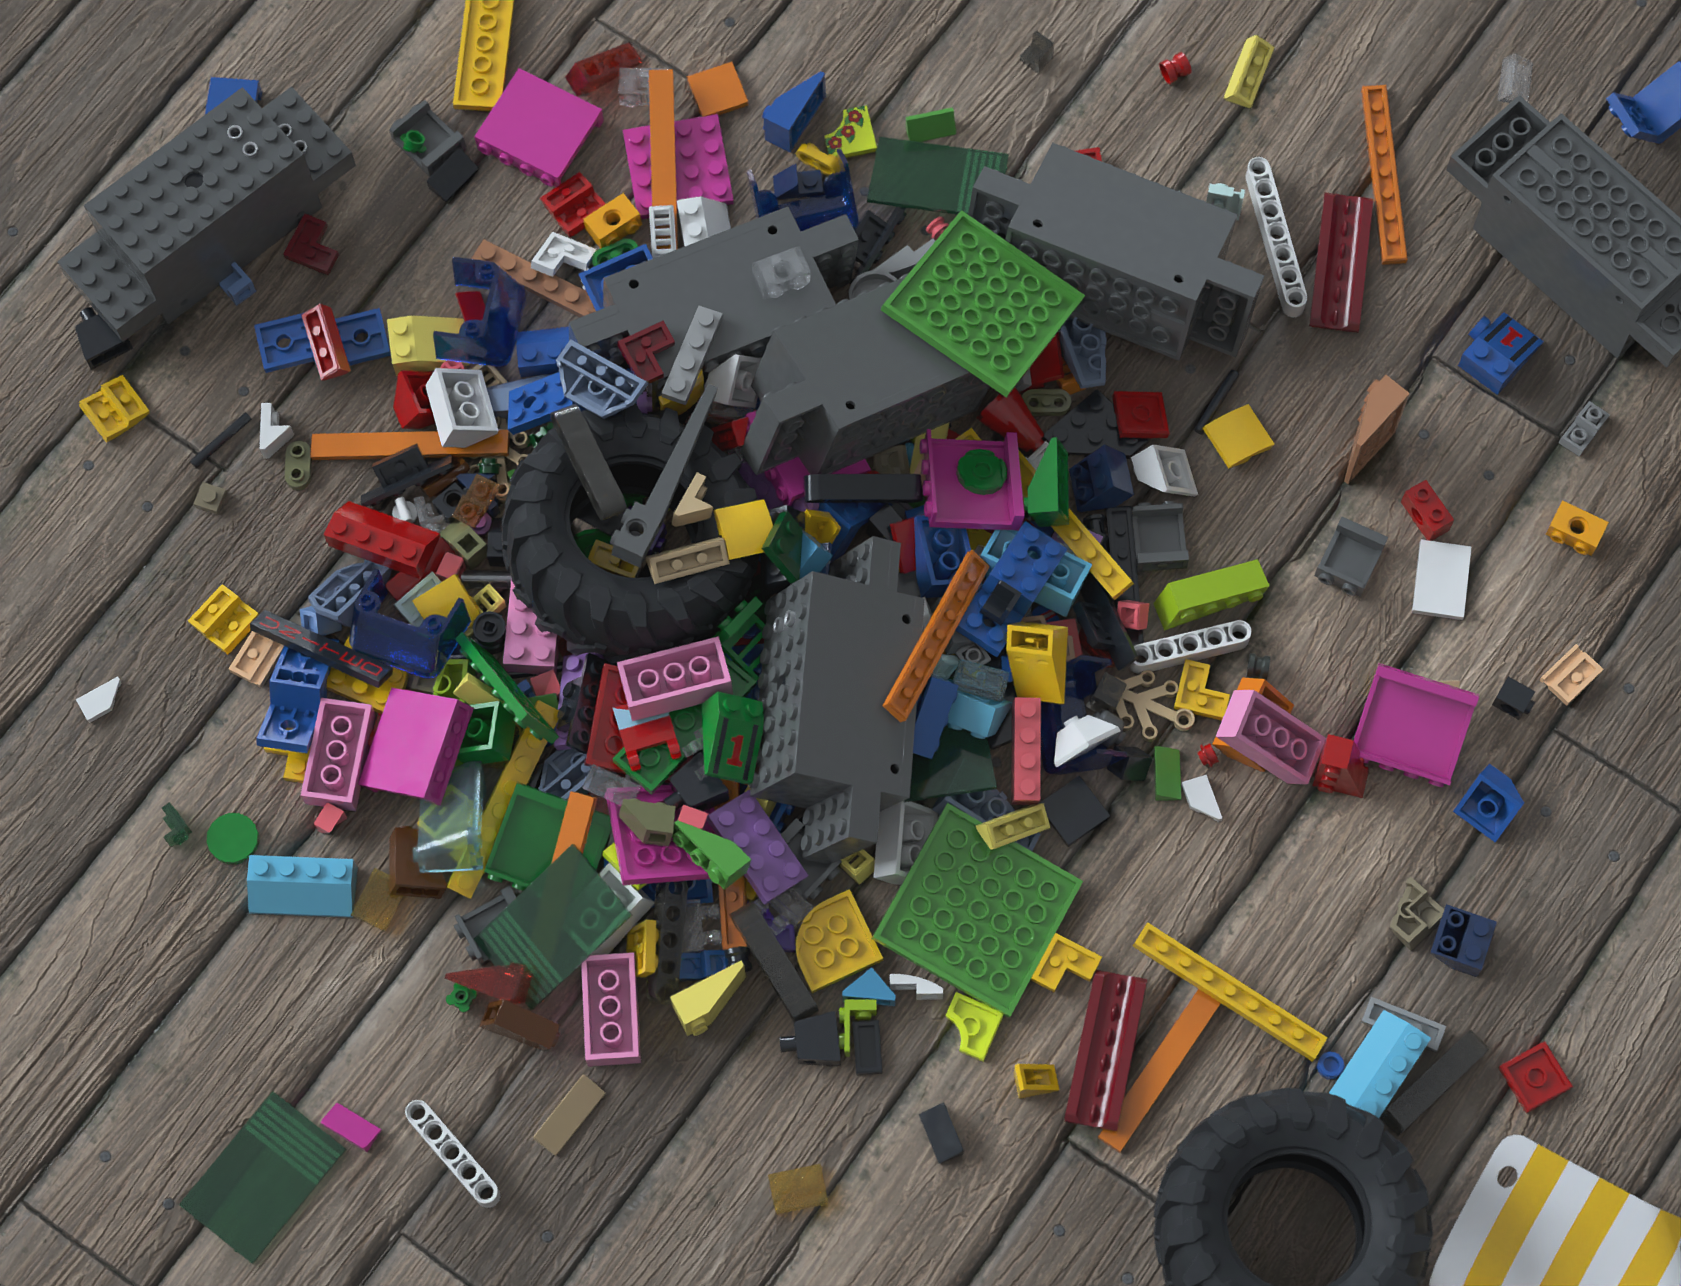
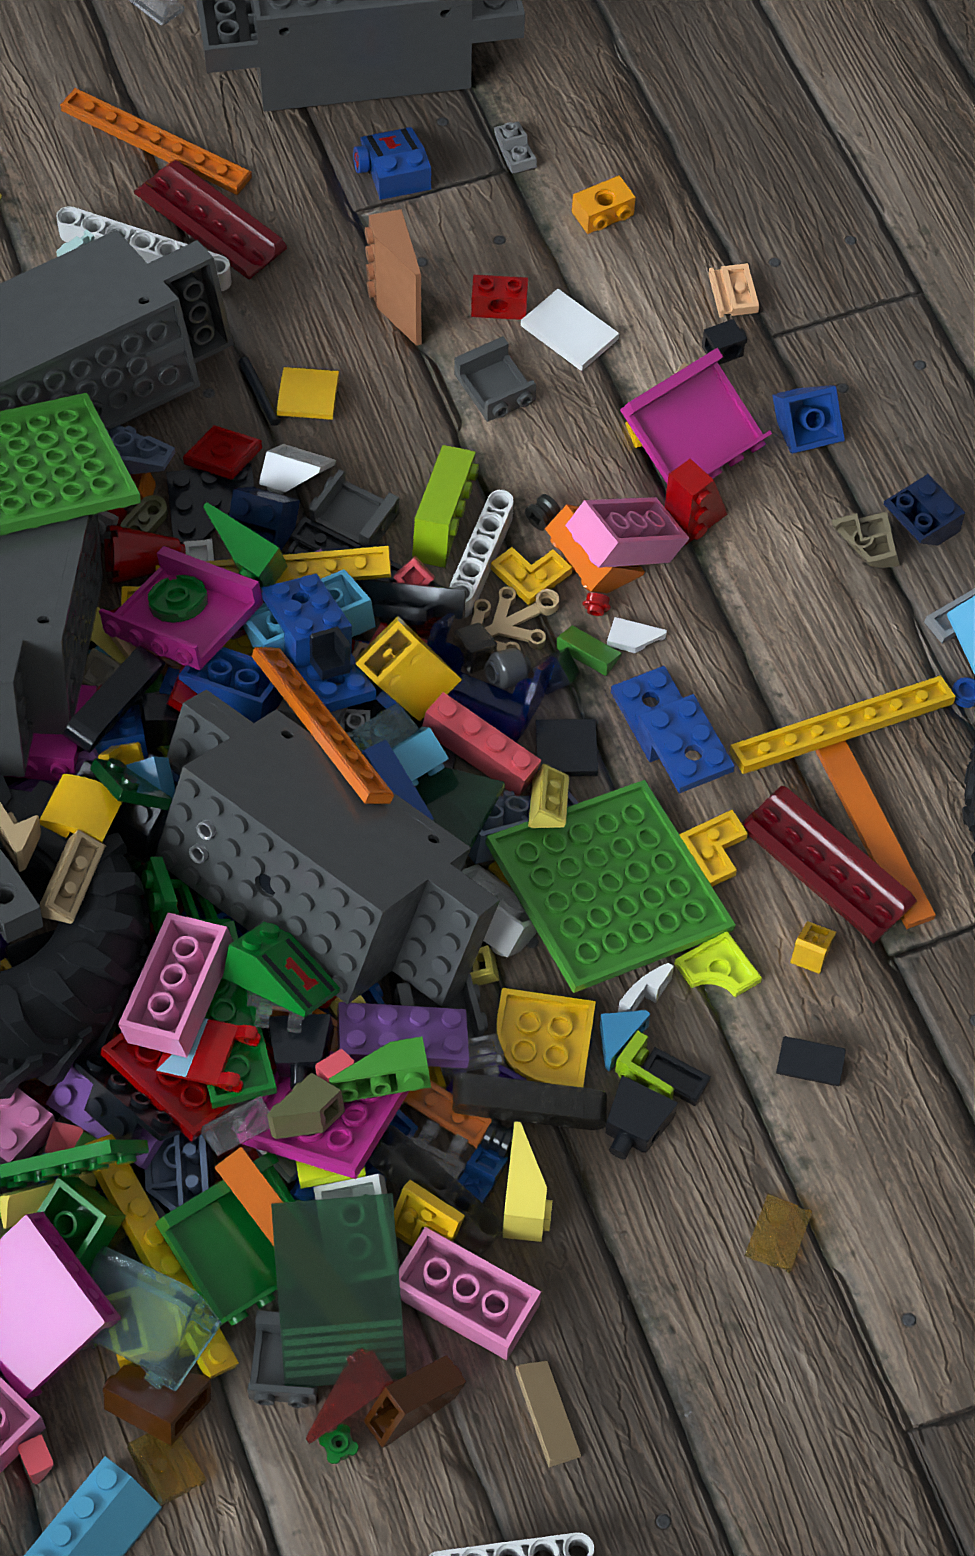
camera: 60 degrees left, 10 degrees down
white slope [1054,715,1120,767] -> none
none -> blue bracket [611,666,735,794]

